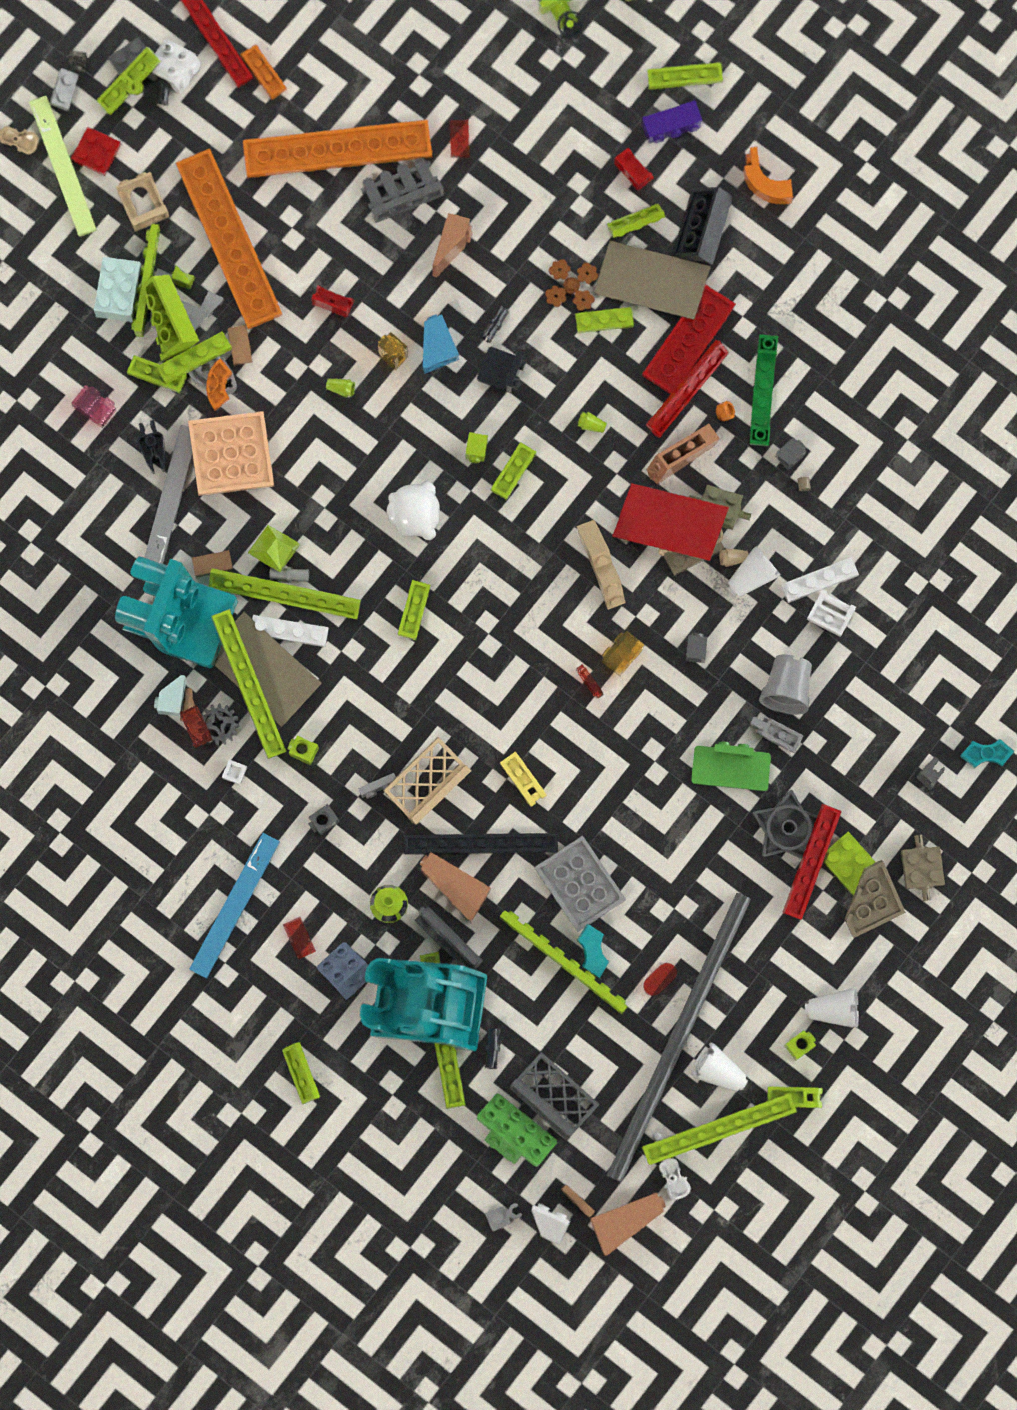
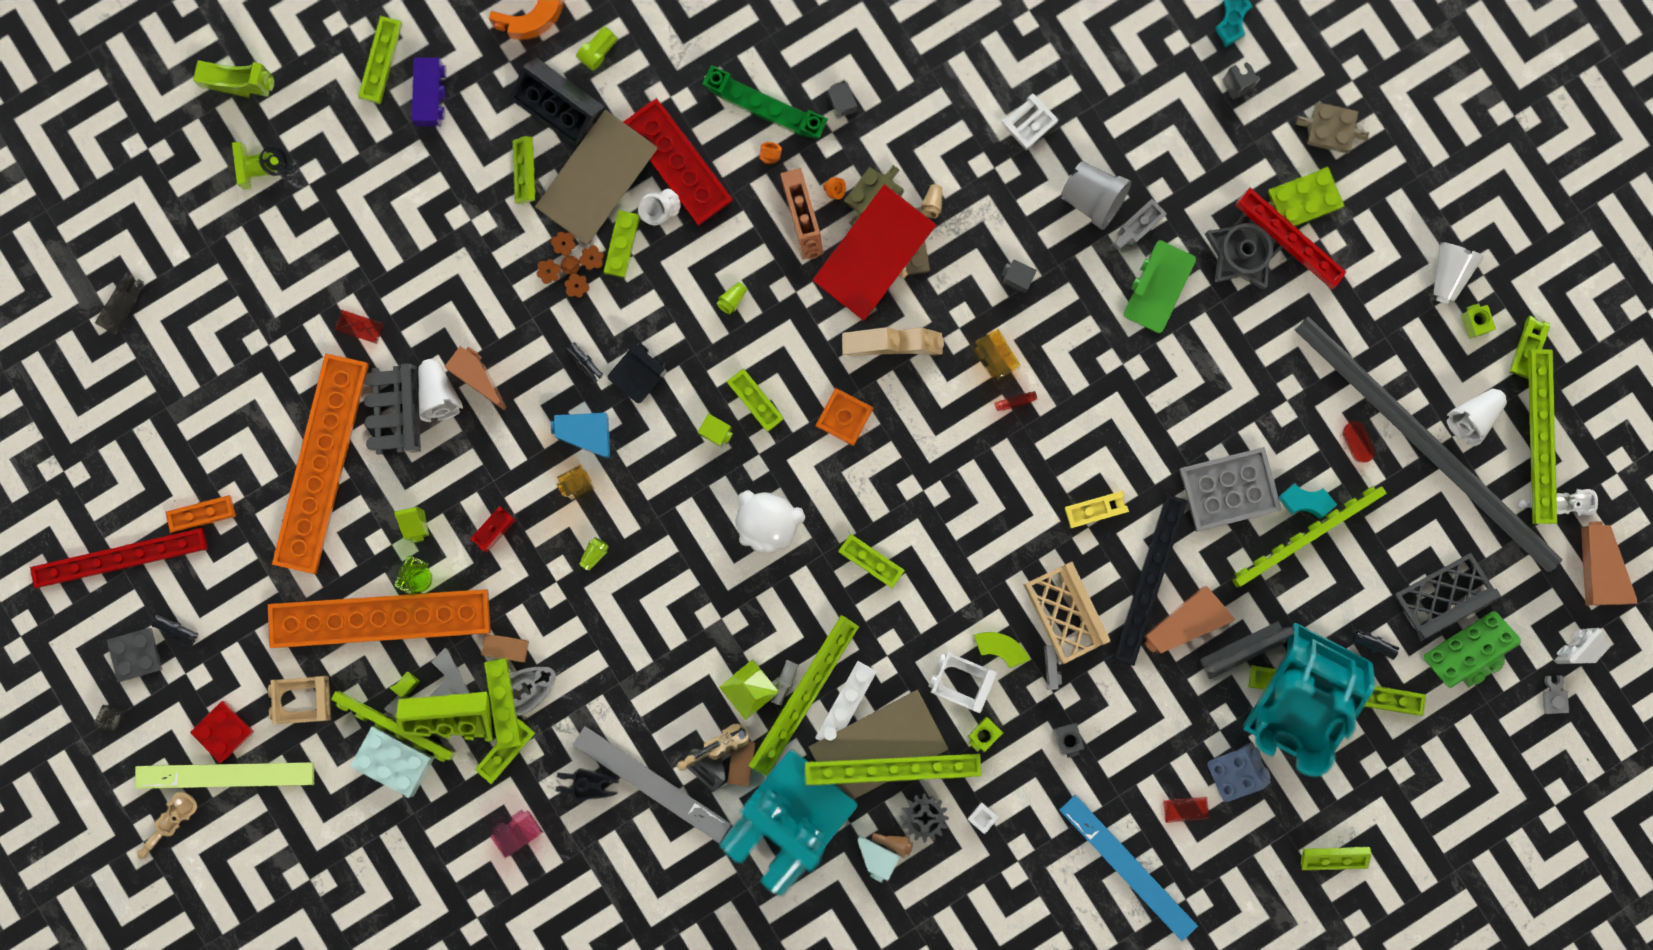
camera: 70 degrees left, 5 degrees up
light grey plate [49,68,79,111] -> none
lime hinge [97,47,161,114] -> none
white bracket [152,39,201,94] -> none
clear red tile [179,705,213,748] -> none
light nougat plate [188,412,274,496] -> none
orange tile [206,358,232,411] -> none
lime cone [370,885,408,923] -> none
medium nougat tile [561,1184,595,1218] -> none
red hinge [614,148,654,191] -> none
red tile [646,340,729,438] -> none
white cone [727,546,781,597] -> none
white plate [781,557,859,603] -> none
dark tan piece [798,477,811,491] -> none
dark tan plate [845,860,906,938] -> none
none -> lime slope [394,507,429,543]
none -> clear neon green piece [395,555,433,596]
none -> white cone [418,359,463,422]
none -> lime piece [576,26,618,71]
none -> white hair [638,189,681,226]
none -> tan piece [677,724,749,771]
none -> dark grey slope [683,749,726,792]
none -> orange tile [815,388,874,447]
none -> orange tile [823,177,846,199]
none -> white panel [928,652,997,713]
none -> lime tile [973,632,1030,668]

